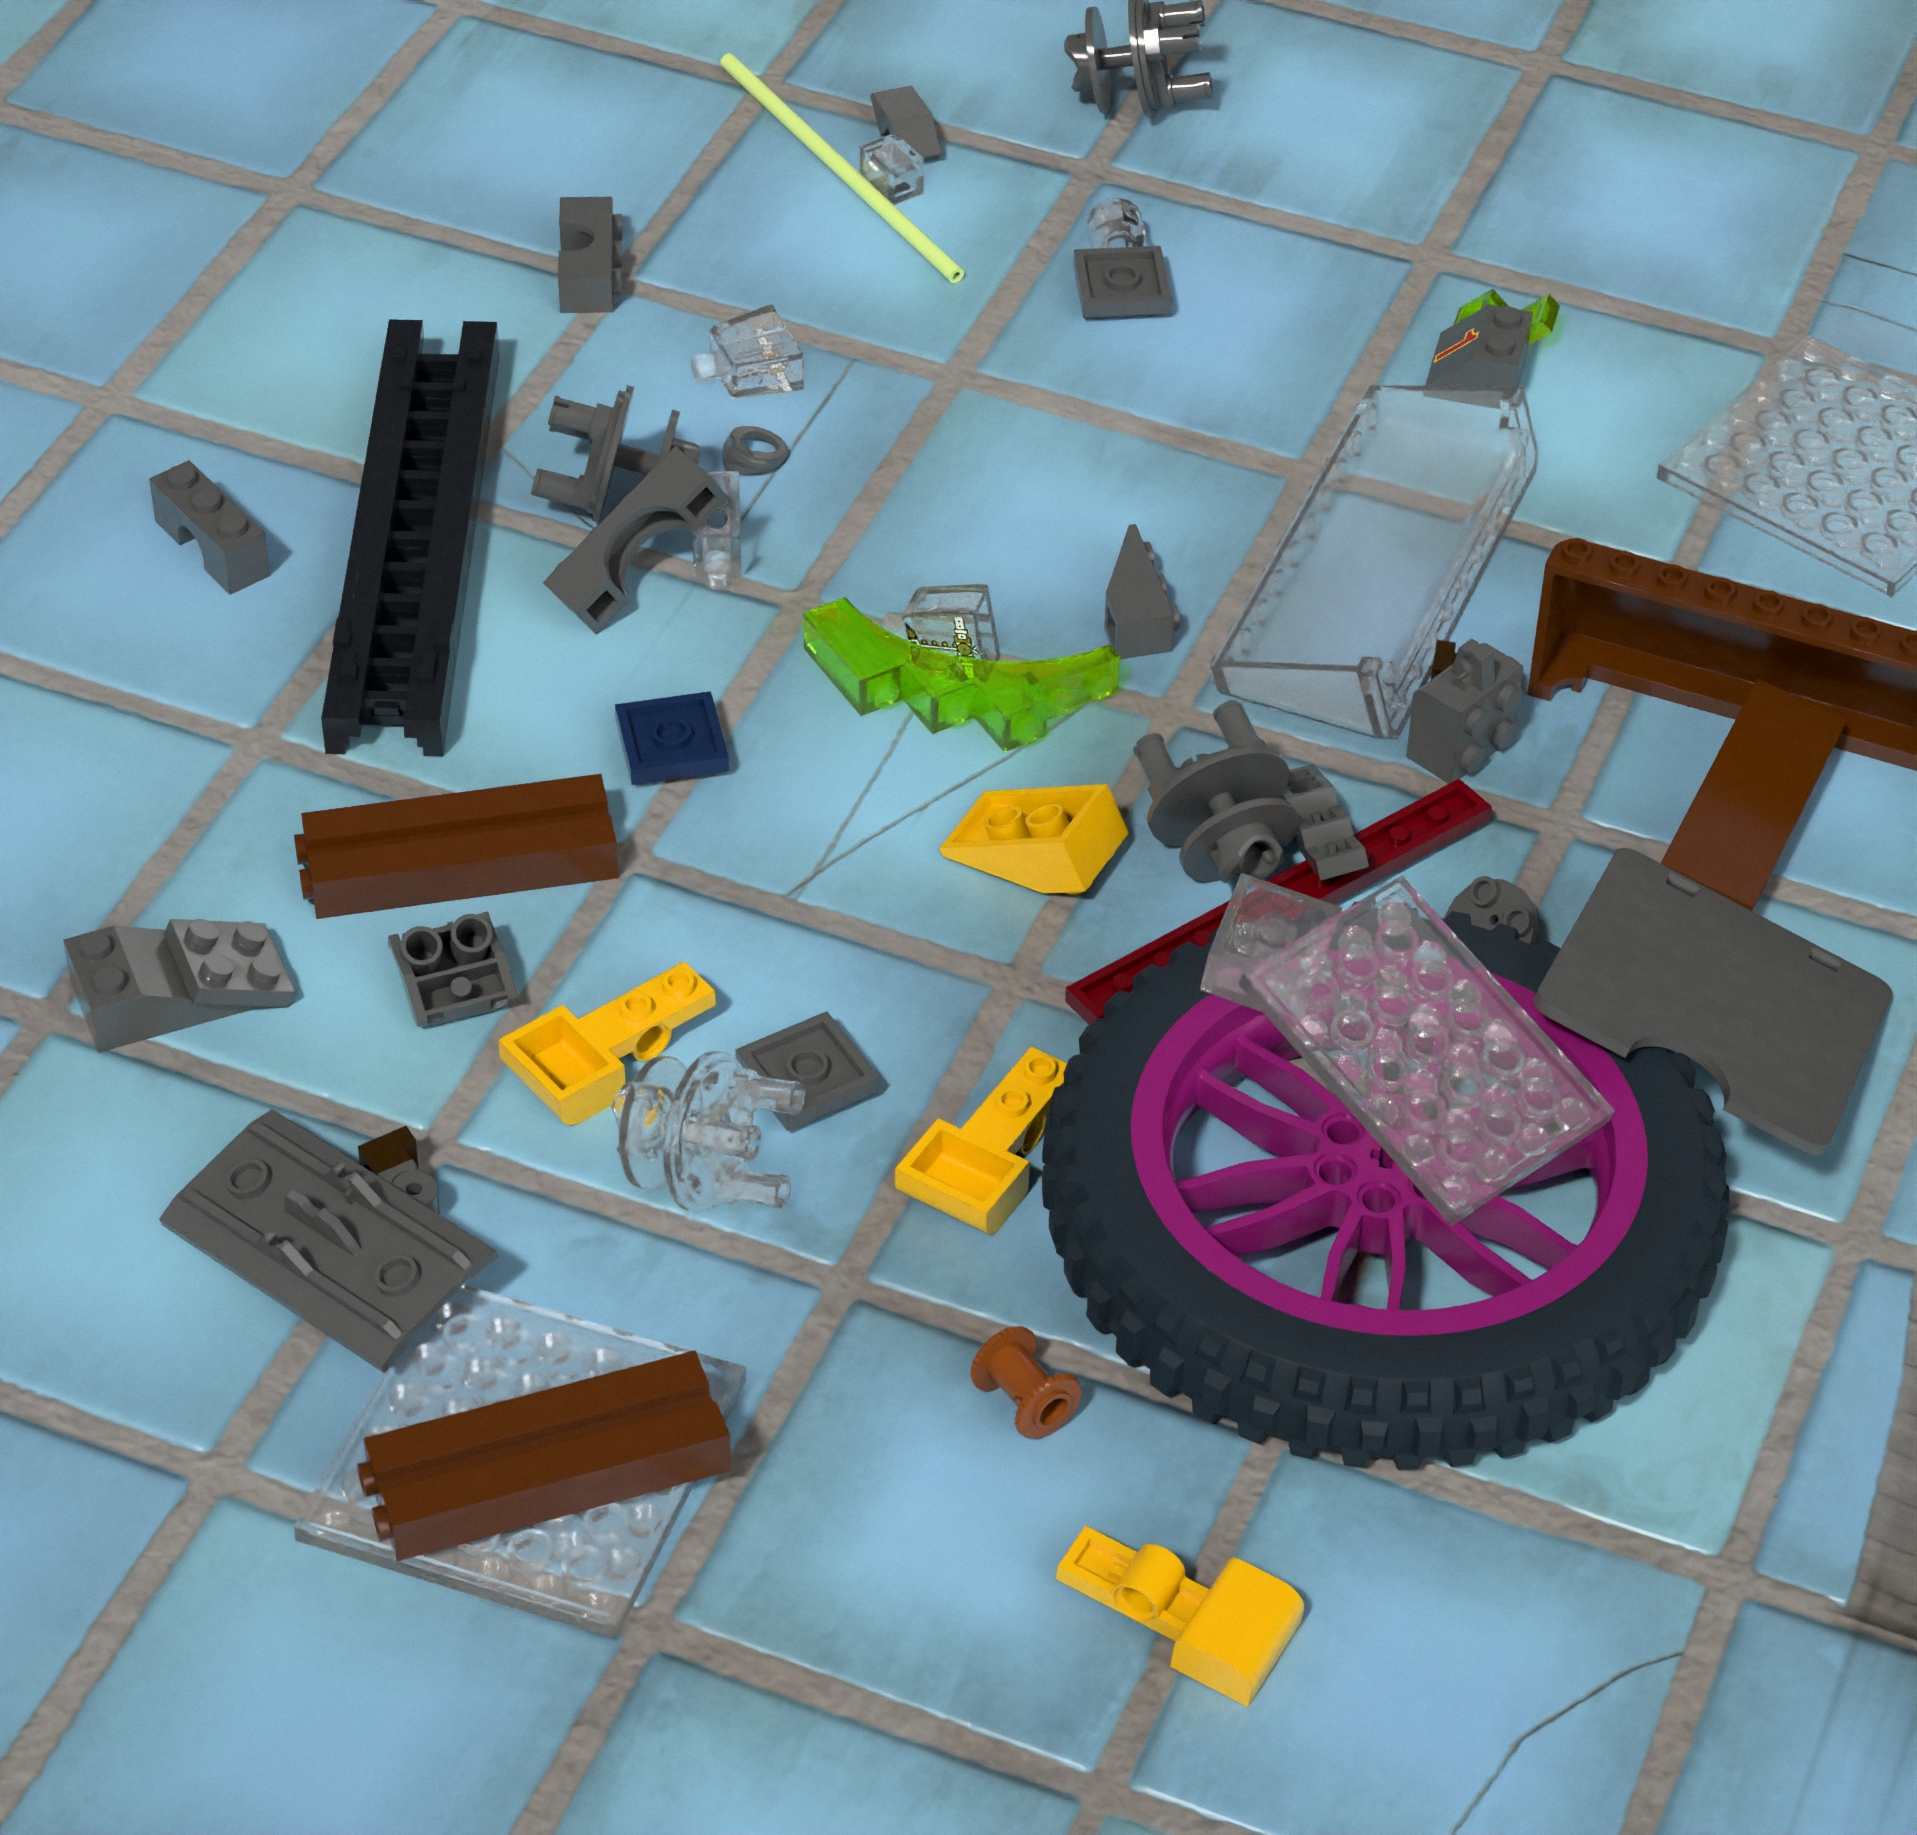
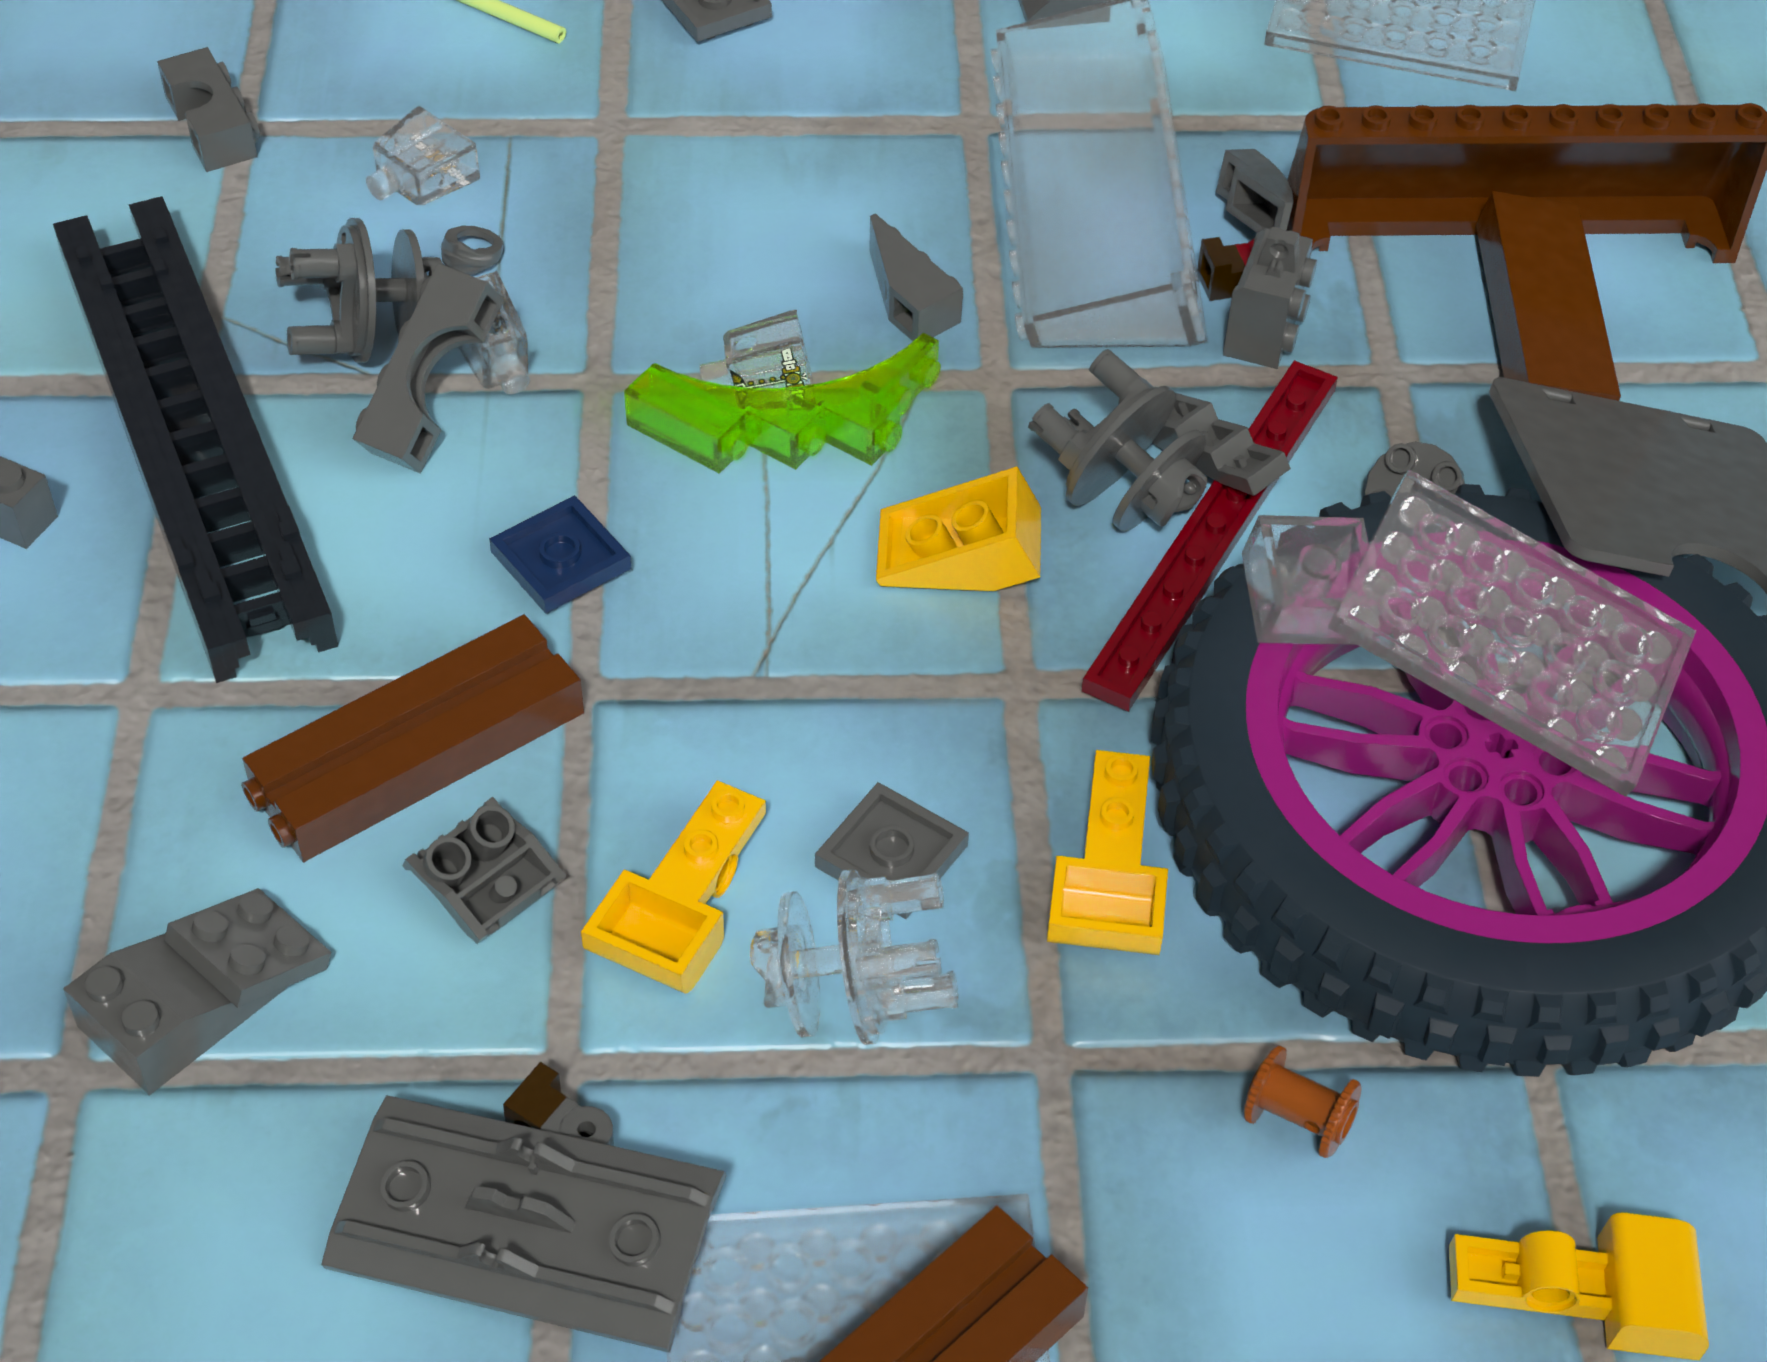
camera: 25 degrees left, 5 degrees up
none -> dark grey slope [1216,149,1293,232]

